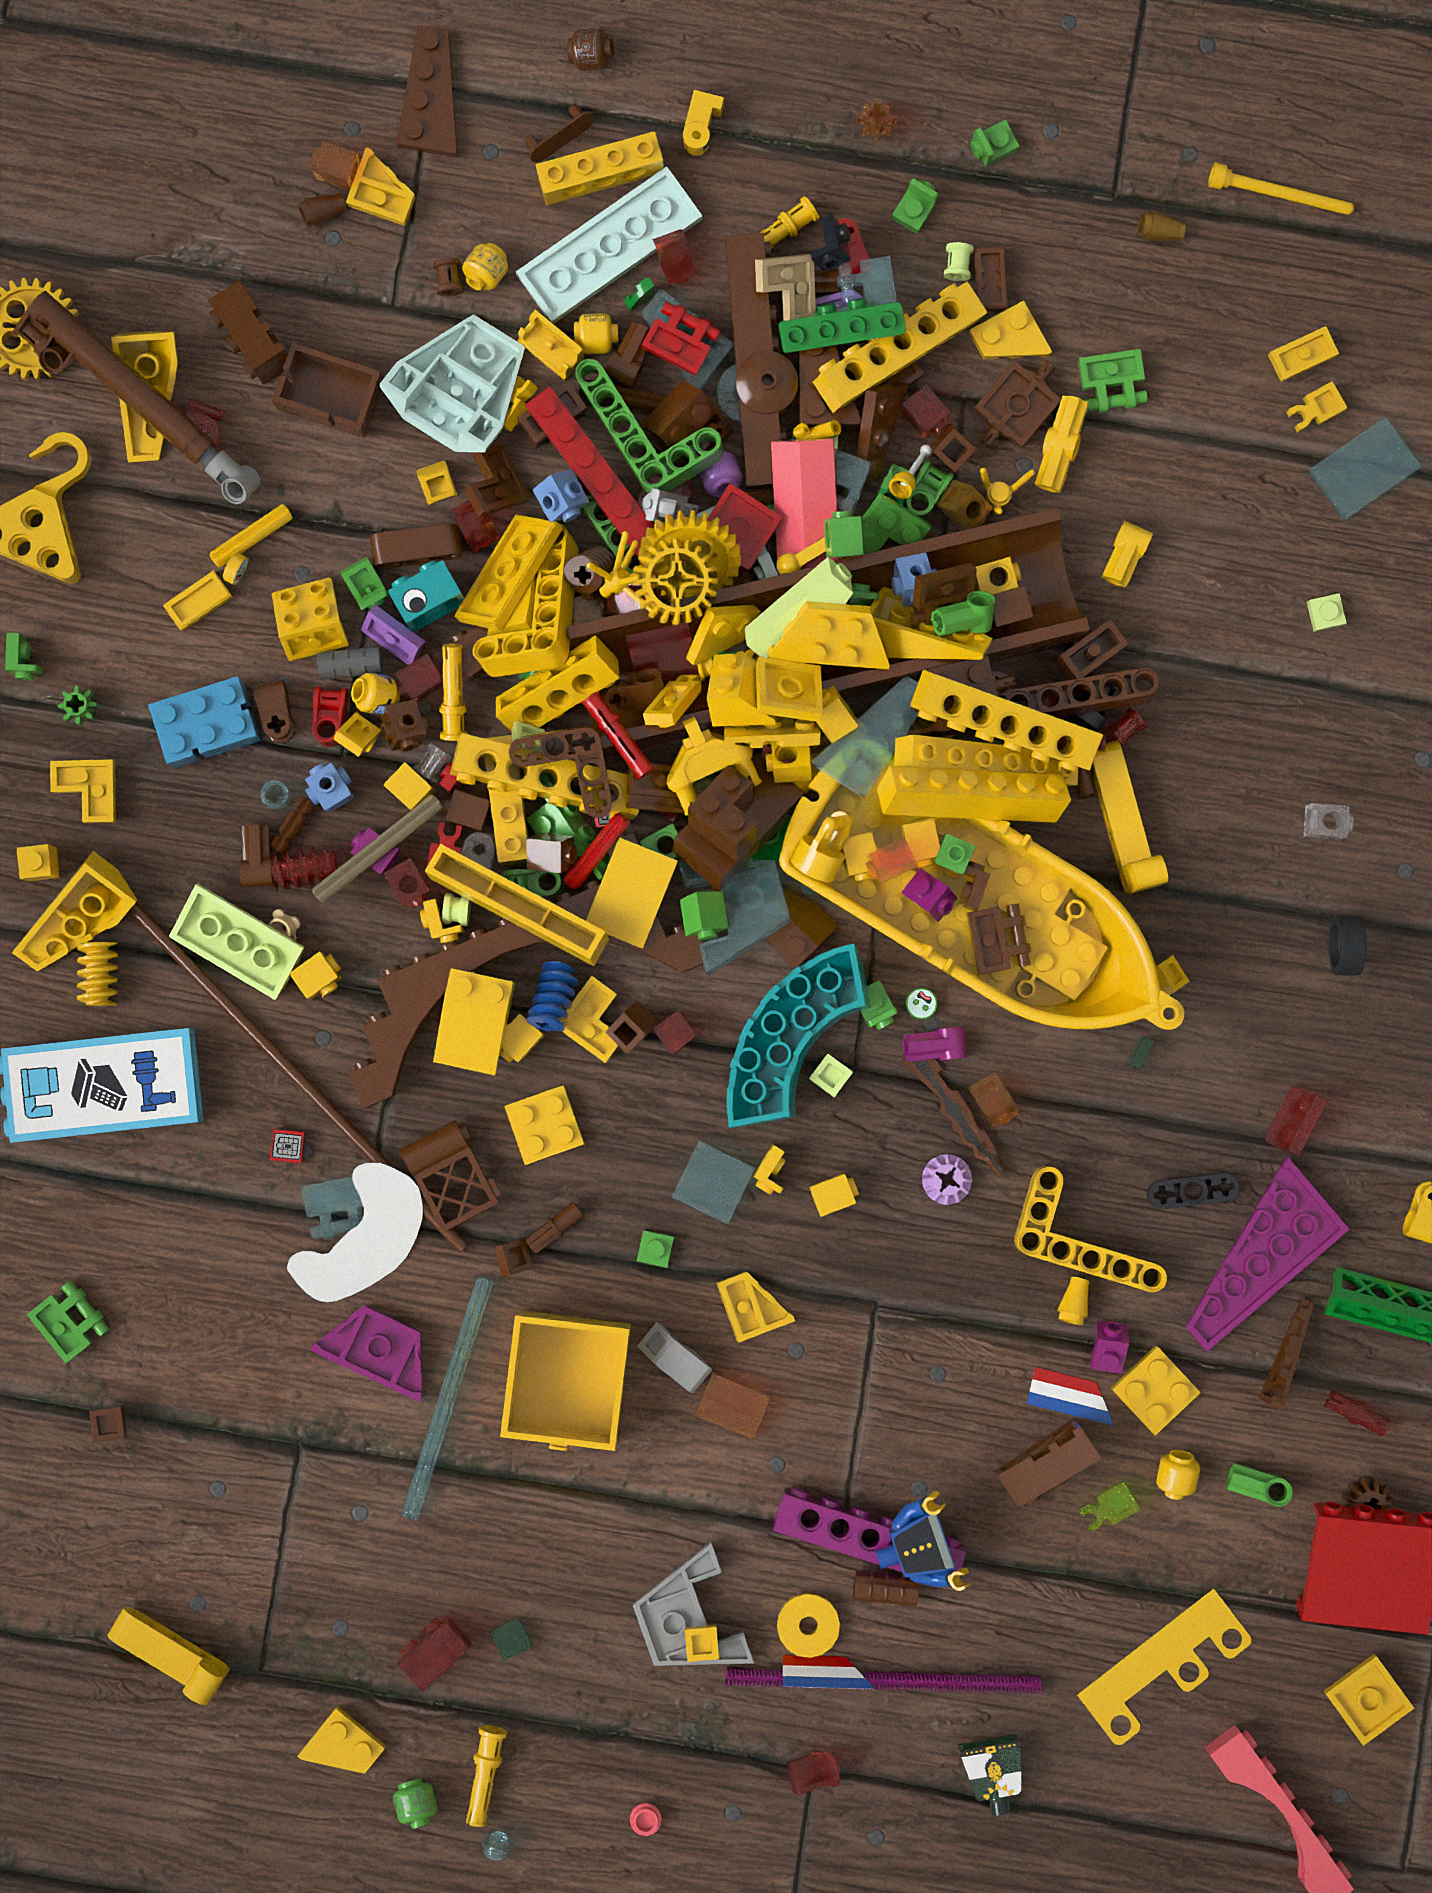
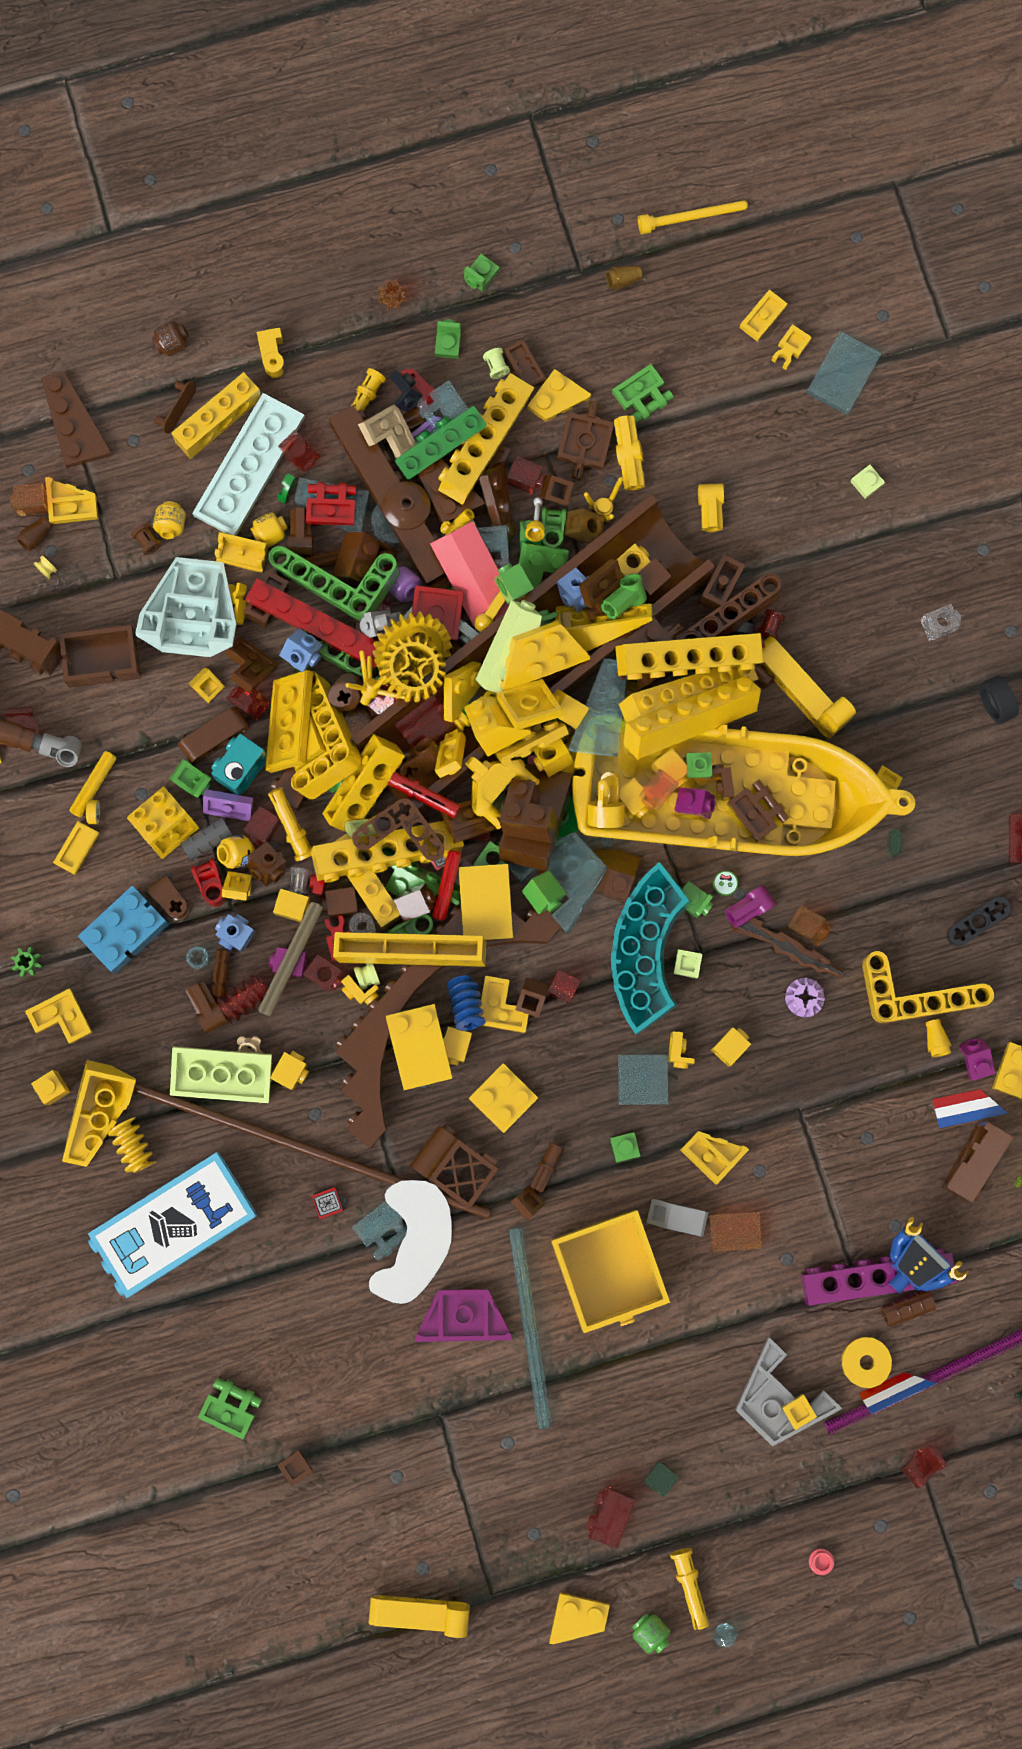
camera: 30 degrees left, 5 degrees down
none -> light yellow bush [34,556,57,579]

